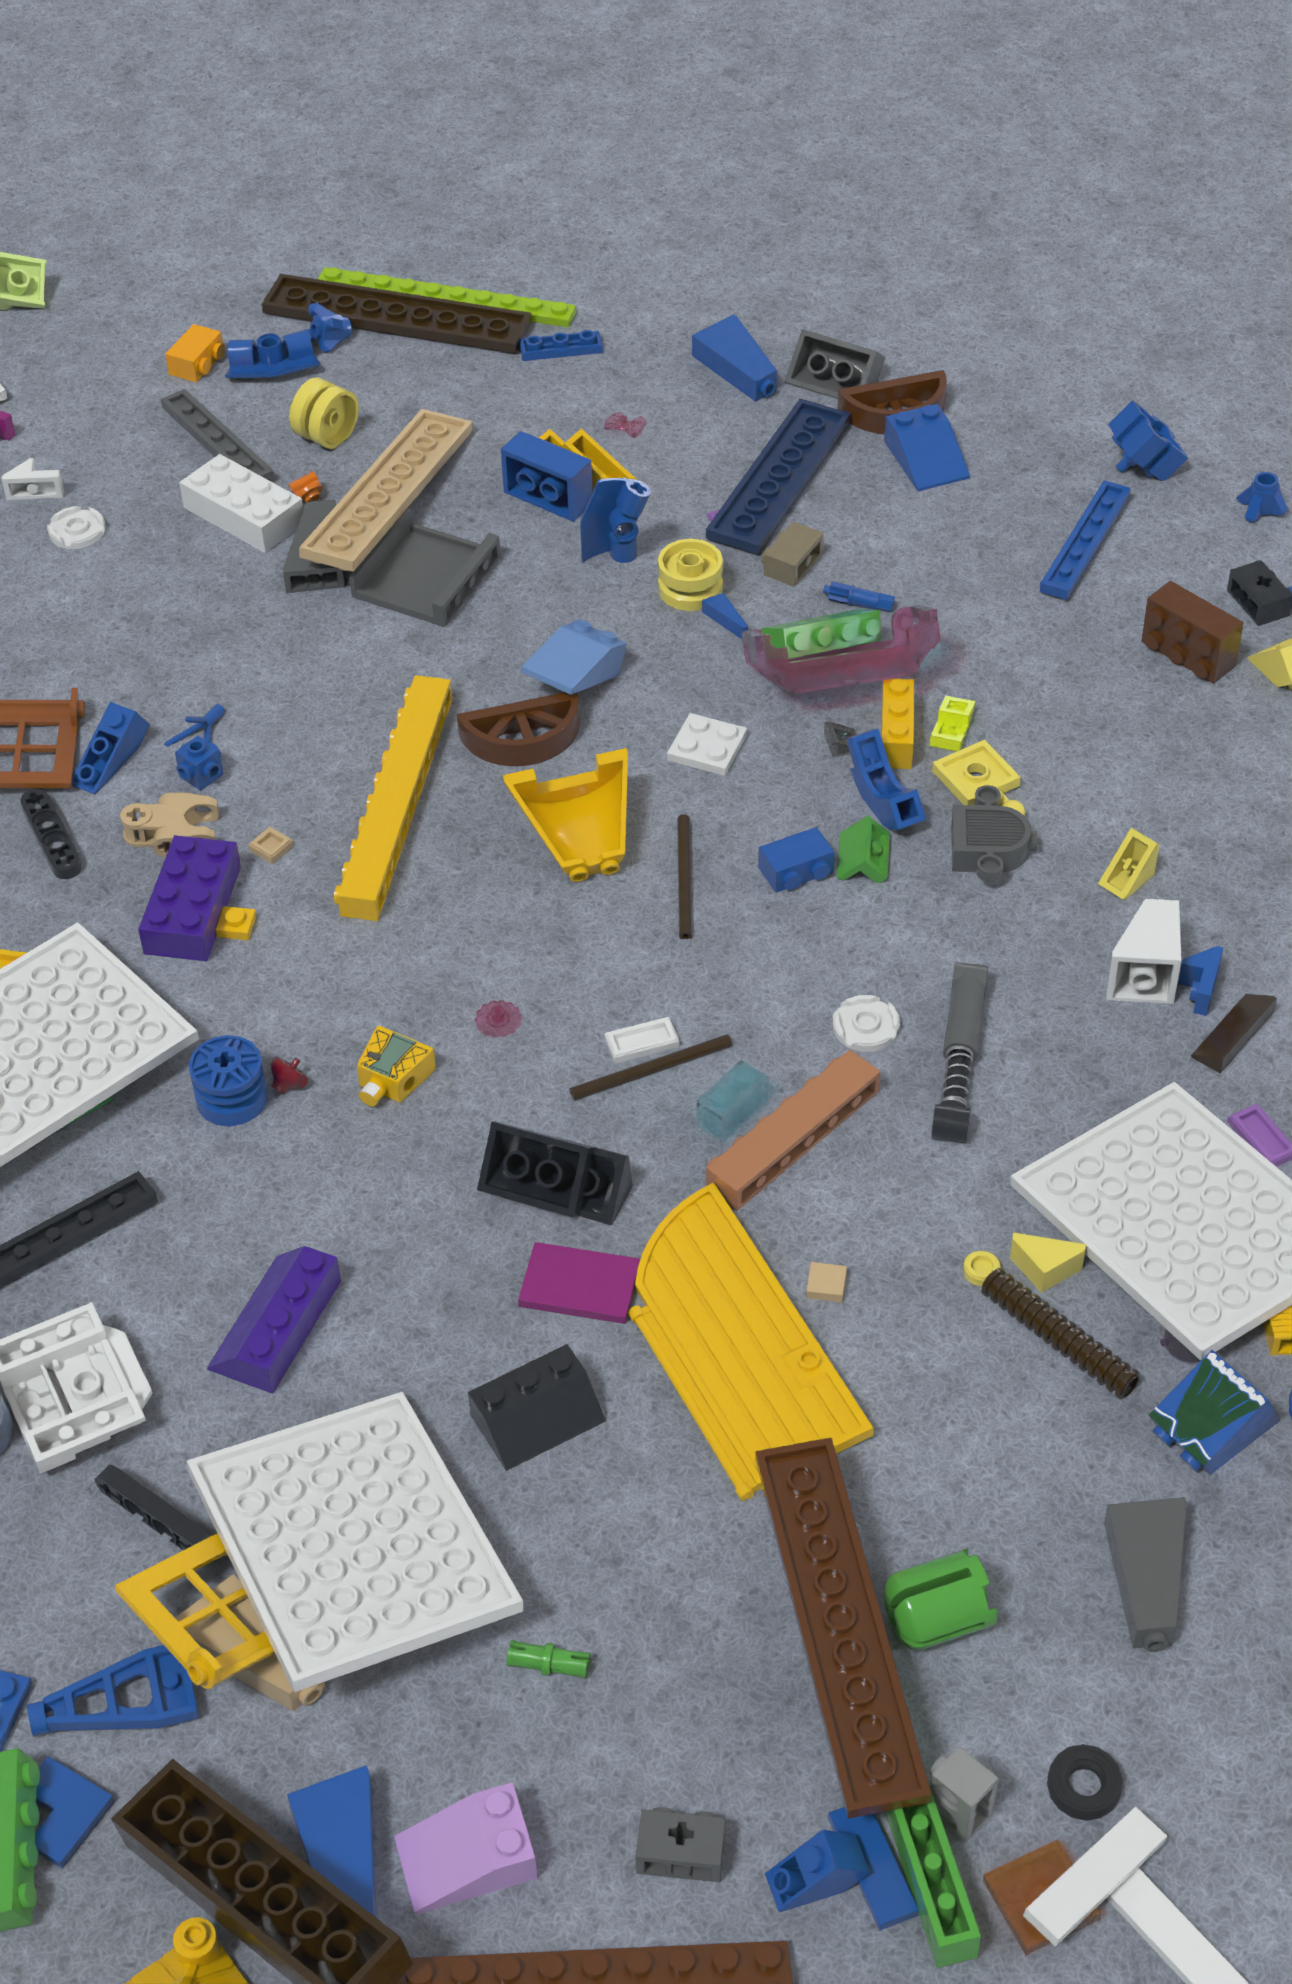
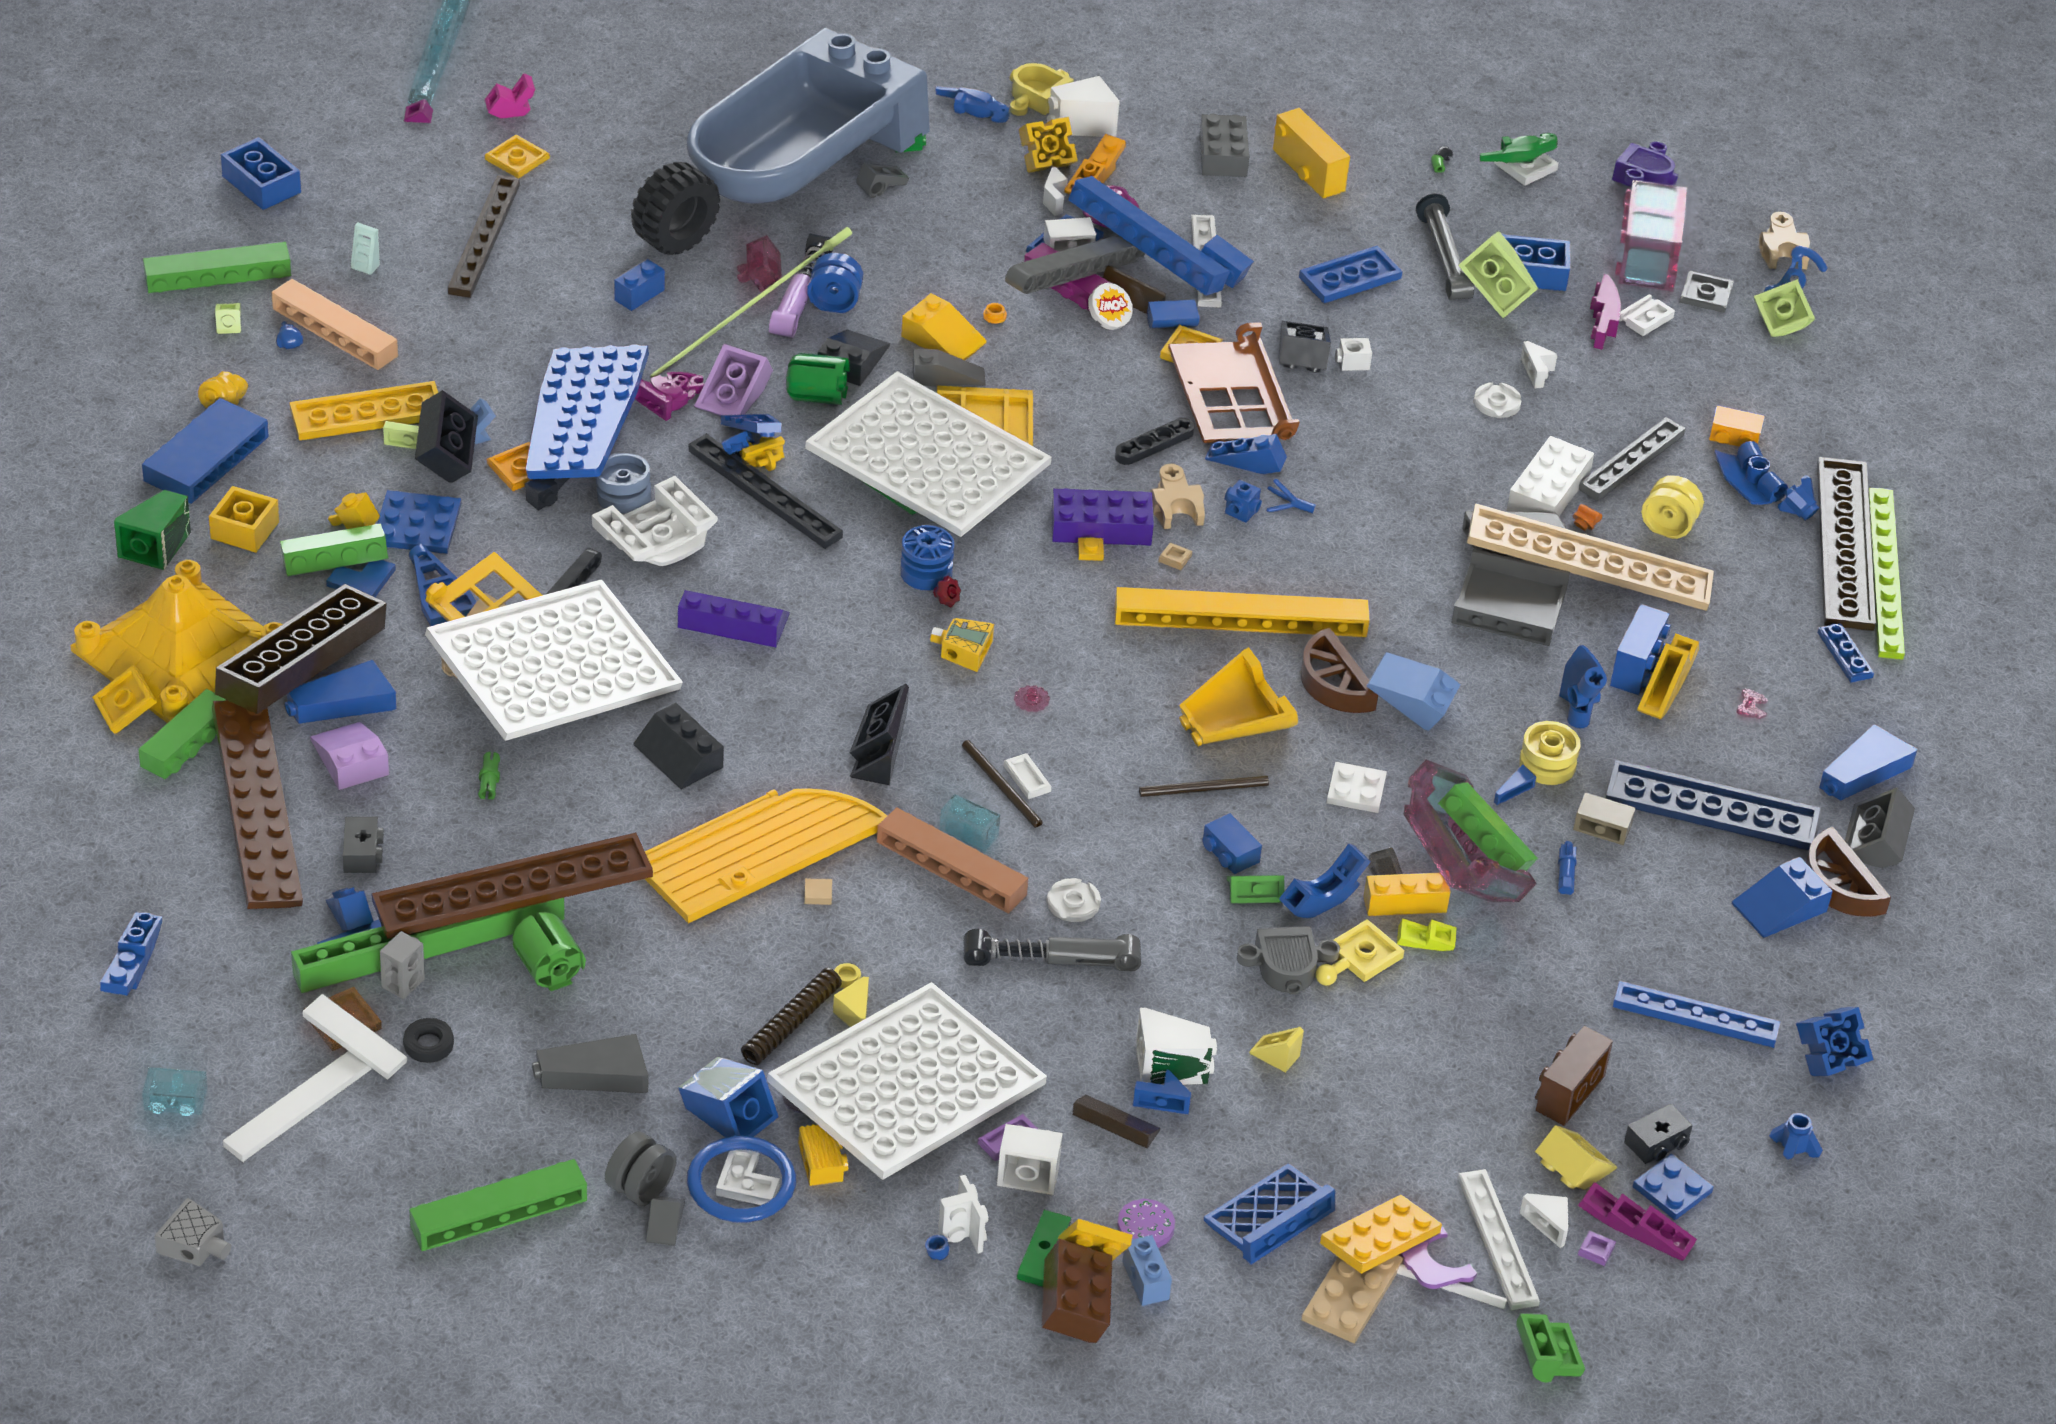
camera: 75 degrees right, 5 degrees down
magenta tile [518,1242,641,1324] -> none

